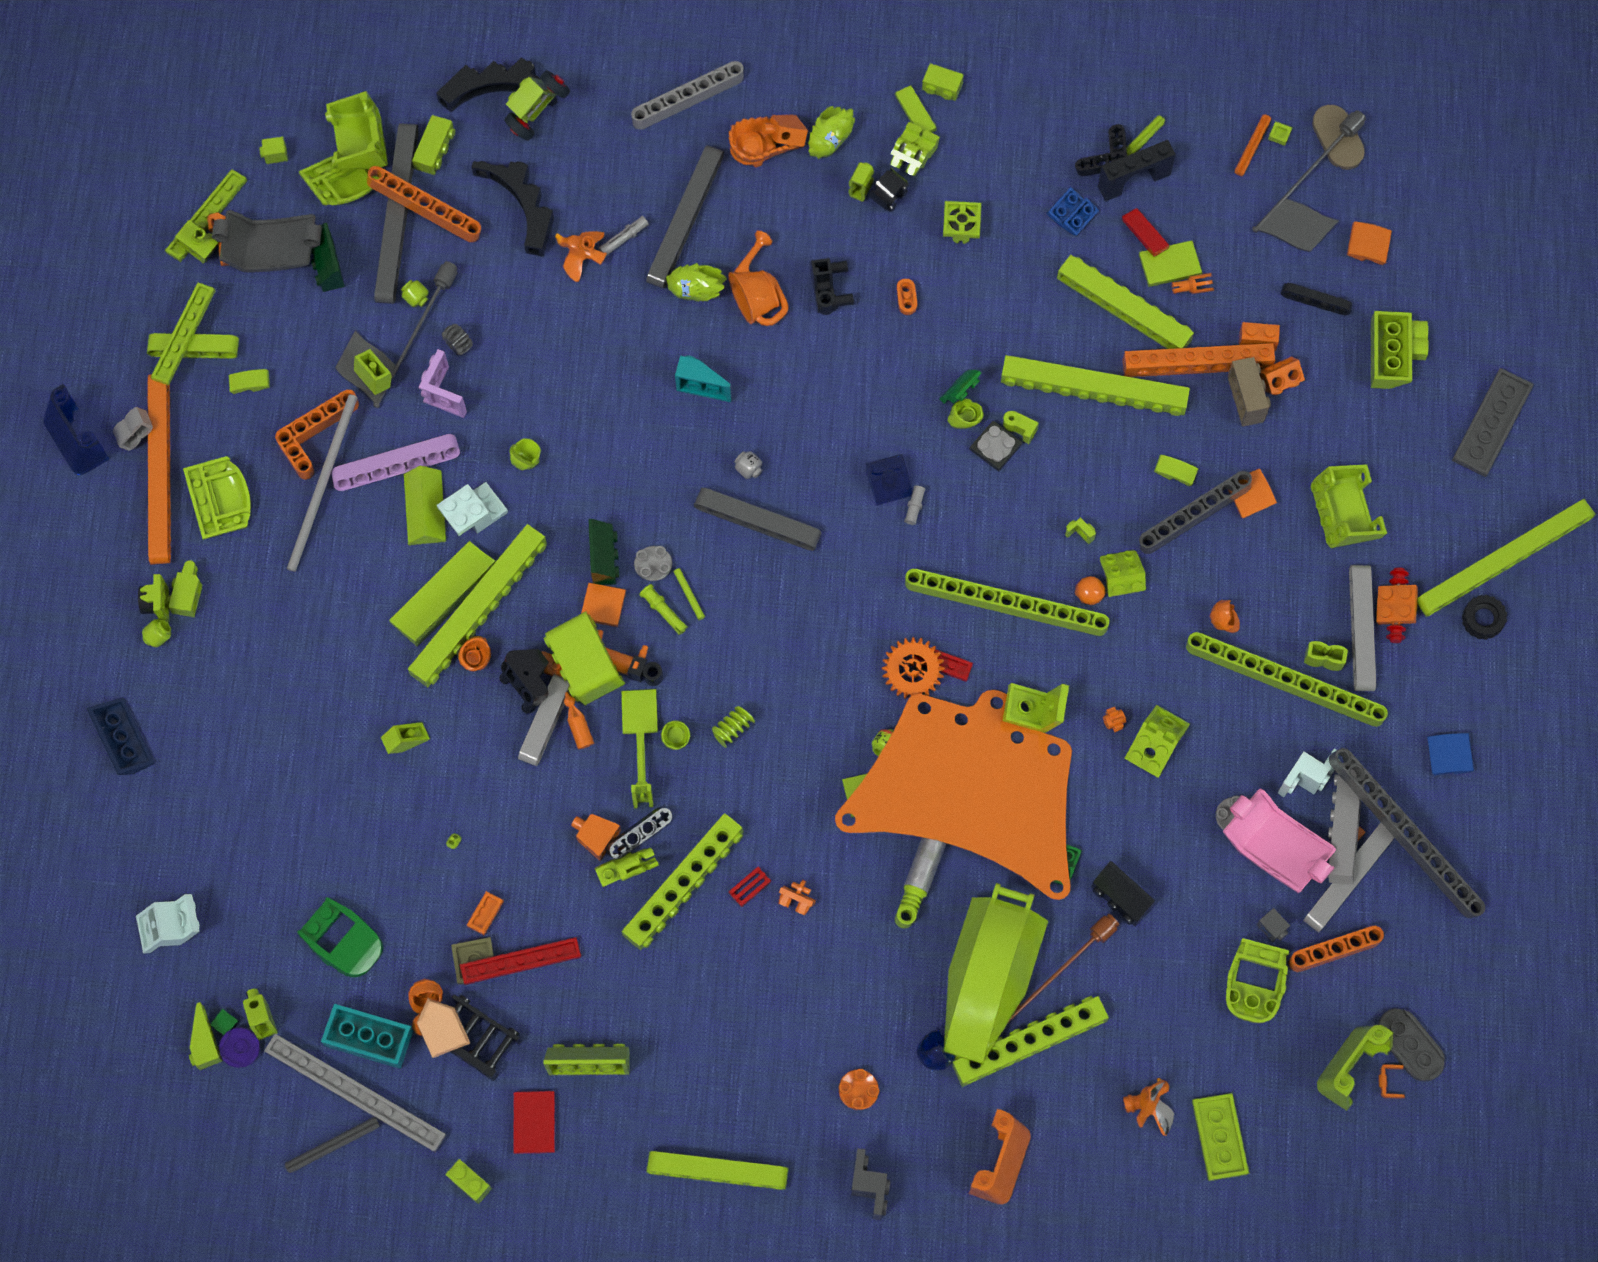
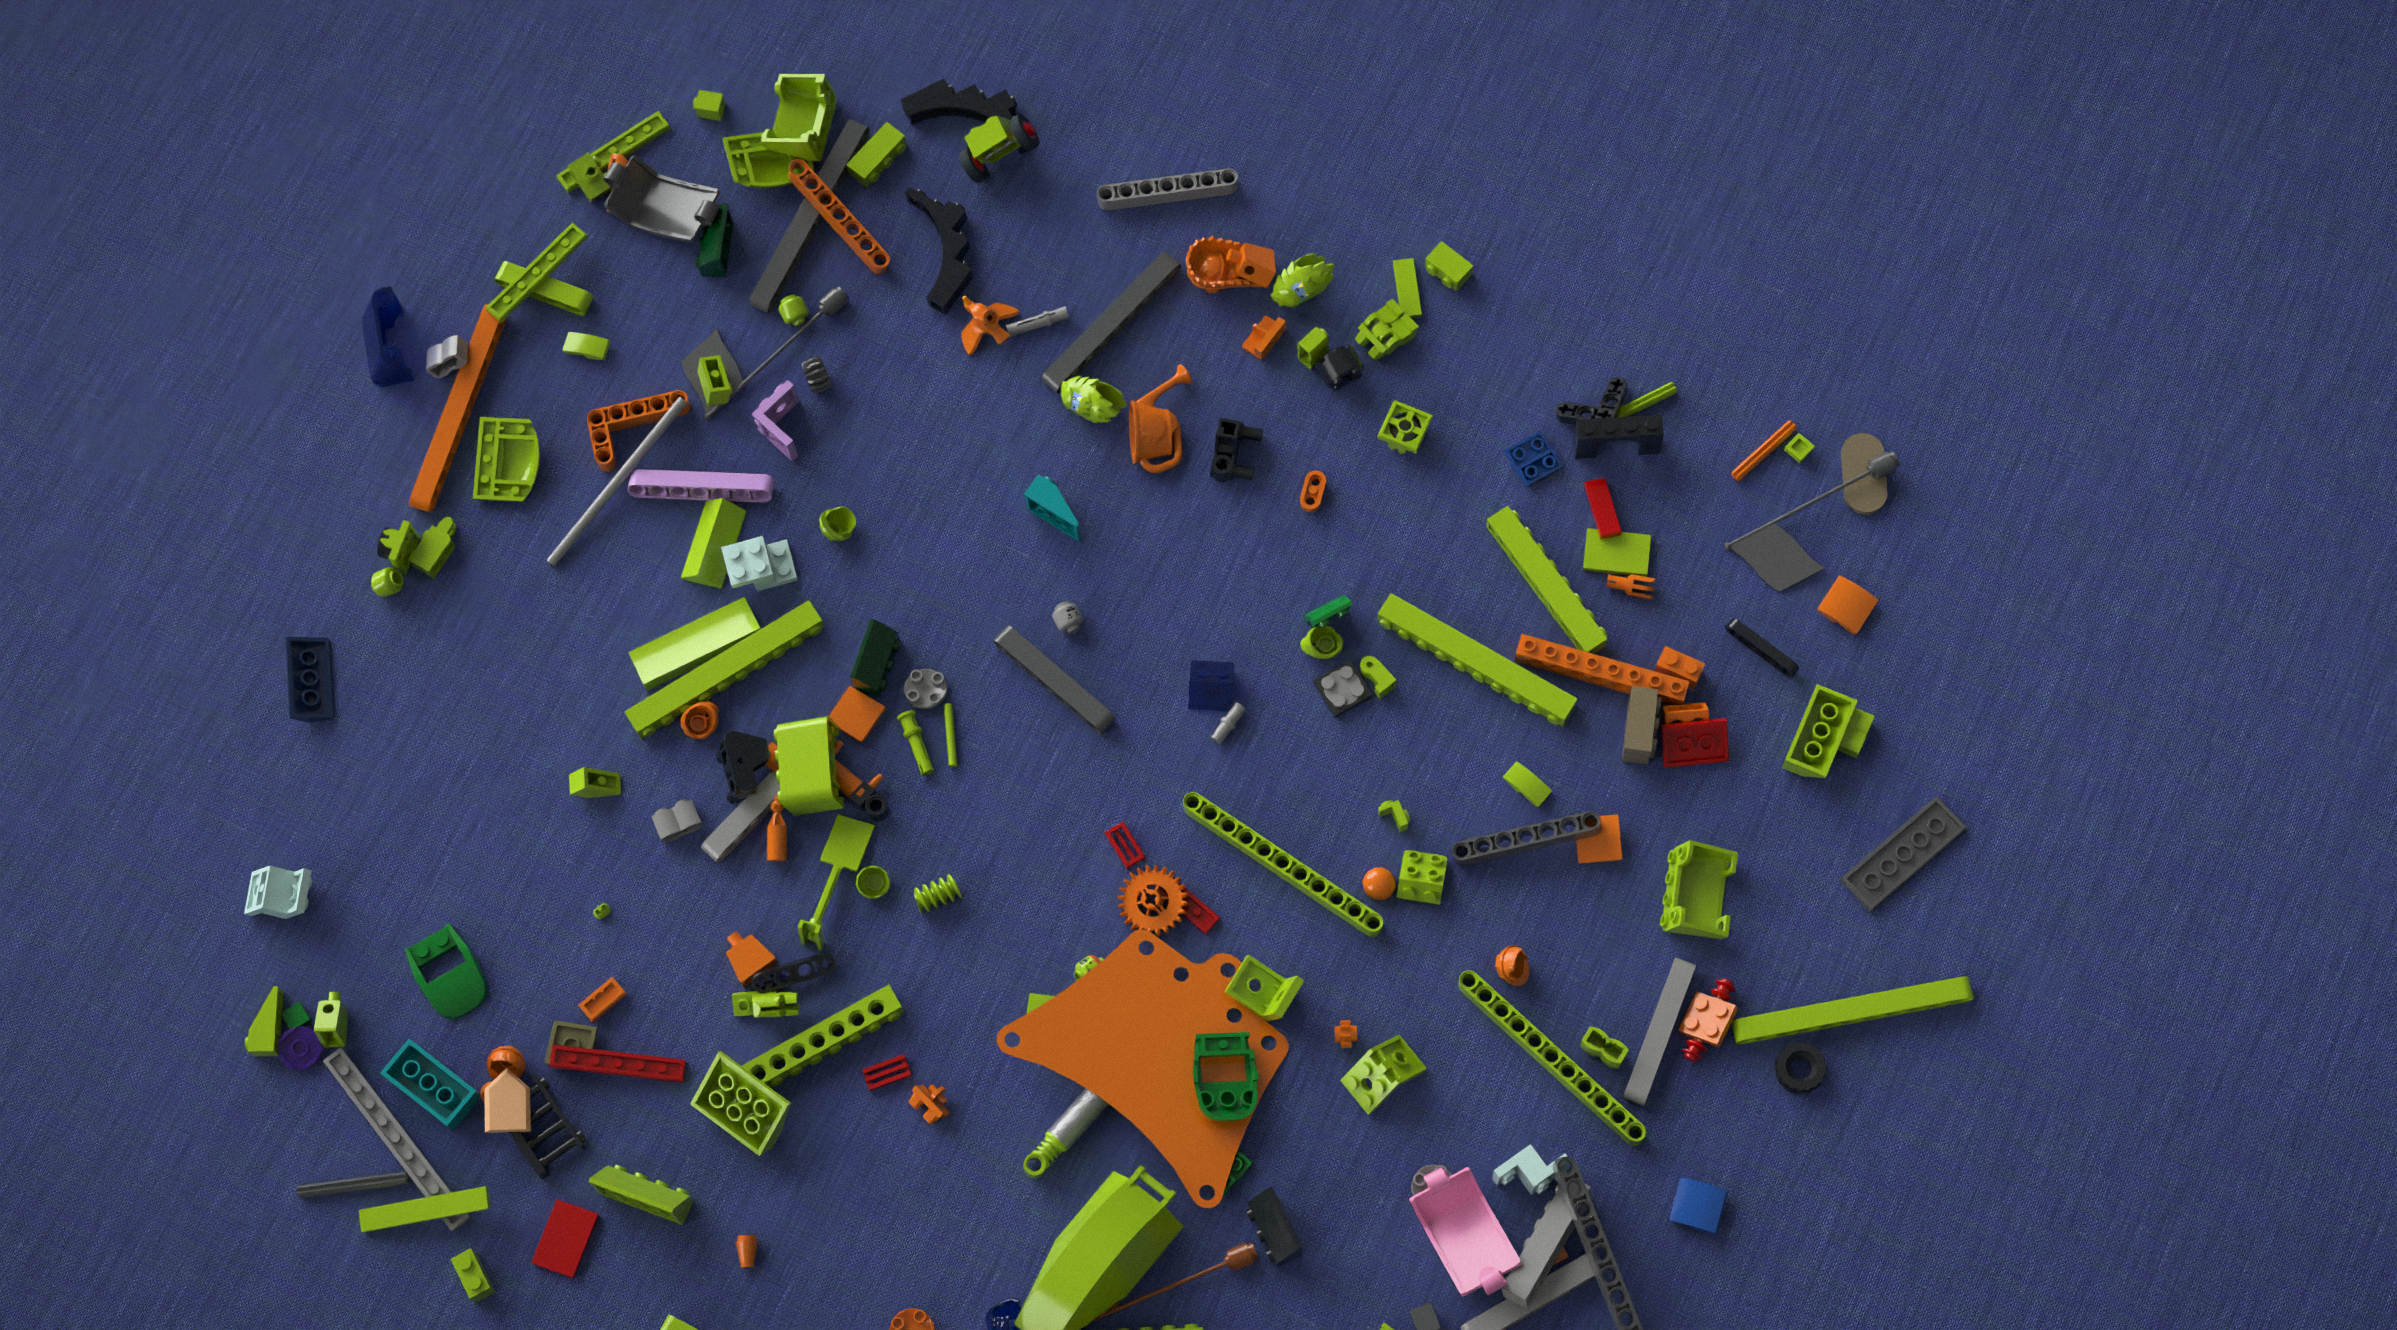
camera: 25 degrees right, 0 degrees up
none -> lime tile [359,1186,491,1233]
none -> light grey brick [652,799,703,844]
none -> lime slope [690,1051,791,1156]
none -> orange cone [735,1235,758,1268]
none -> red tile [1104,822,1146,870]
none -> green slope [1192,1032,1259,1122]
none -> orange panel [1242,316,1286,361]
none -> red tile [1661,718,1729,768]

